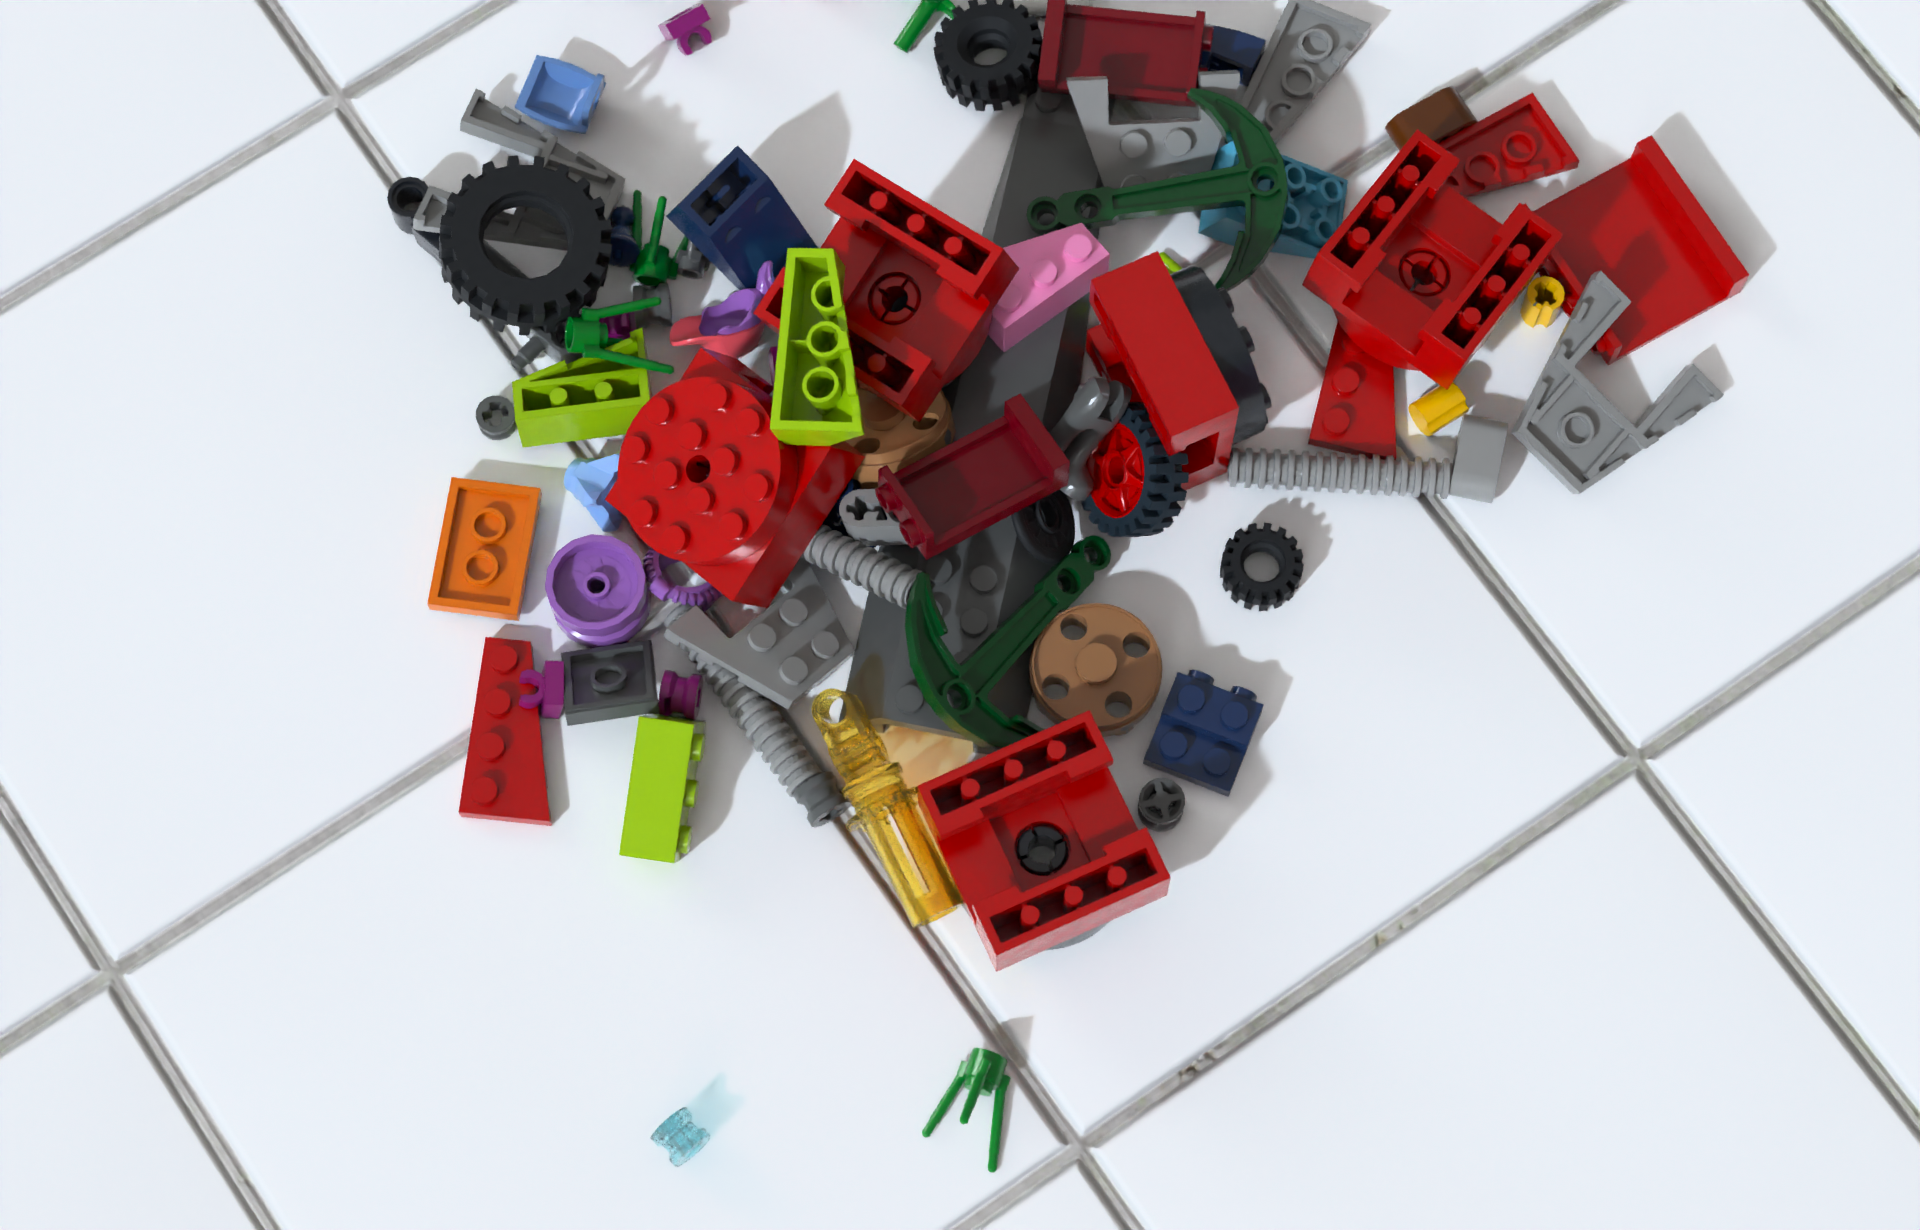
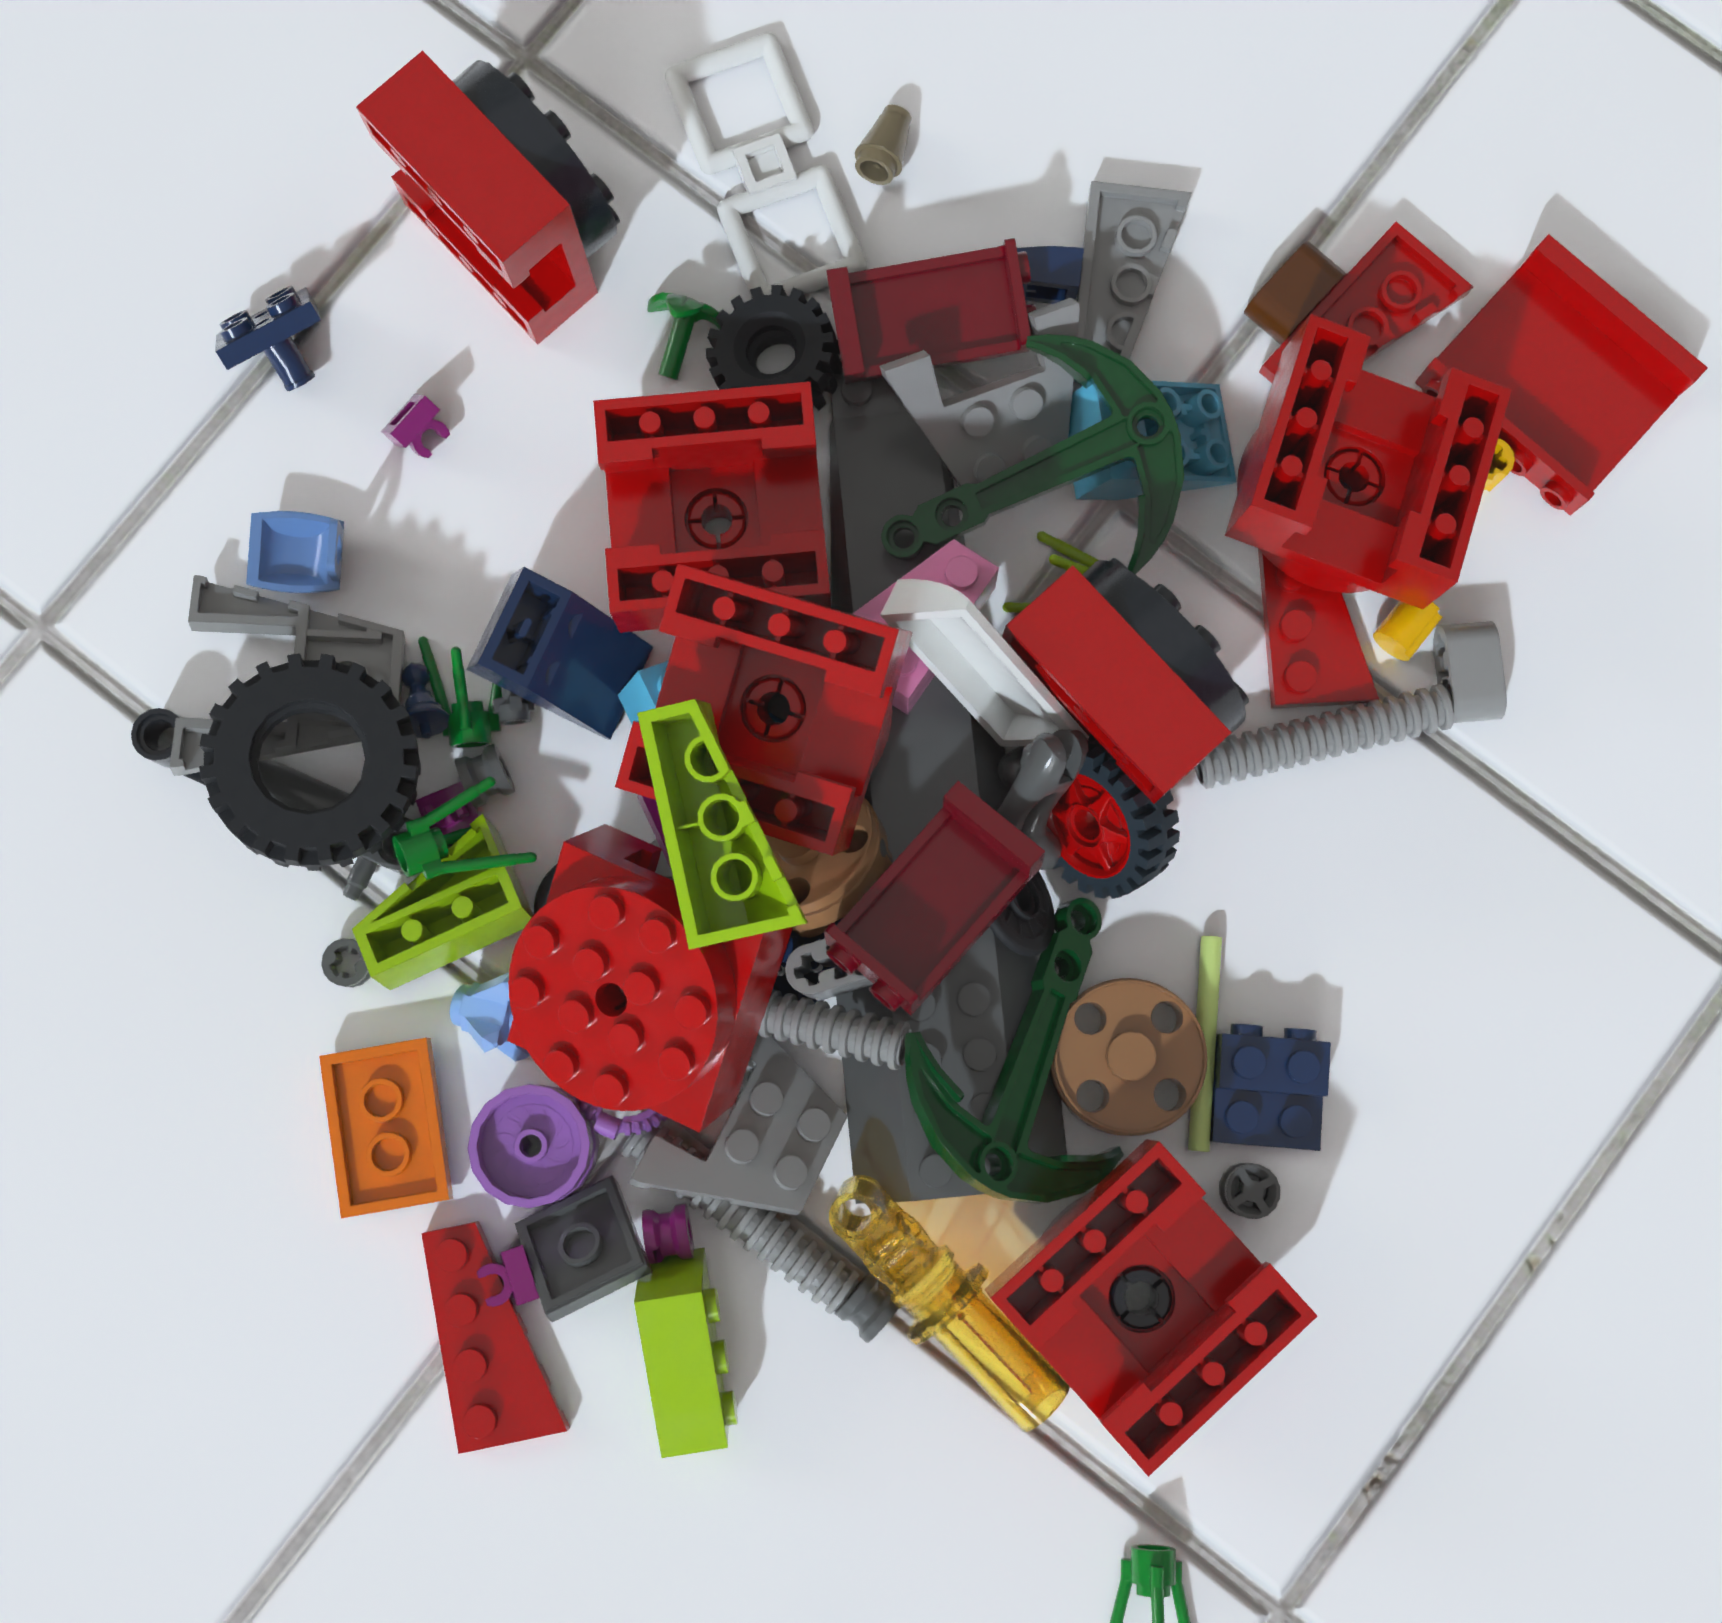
camera: 20 degrees left, 10 degrees up
hair [669,260,775,359] -> none
black tyre [1220,522,1304,611] -> none
light grey wing [1511,271,1724,494] -> none
none -> red piece [593,381,831,633]
none -> white slope [880,579,1089,746]
none -> yellowish green bar [1188,936,1222,1152]

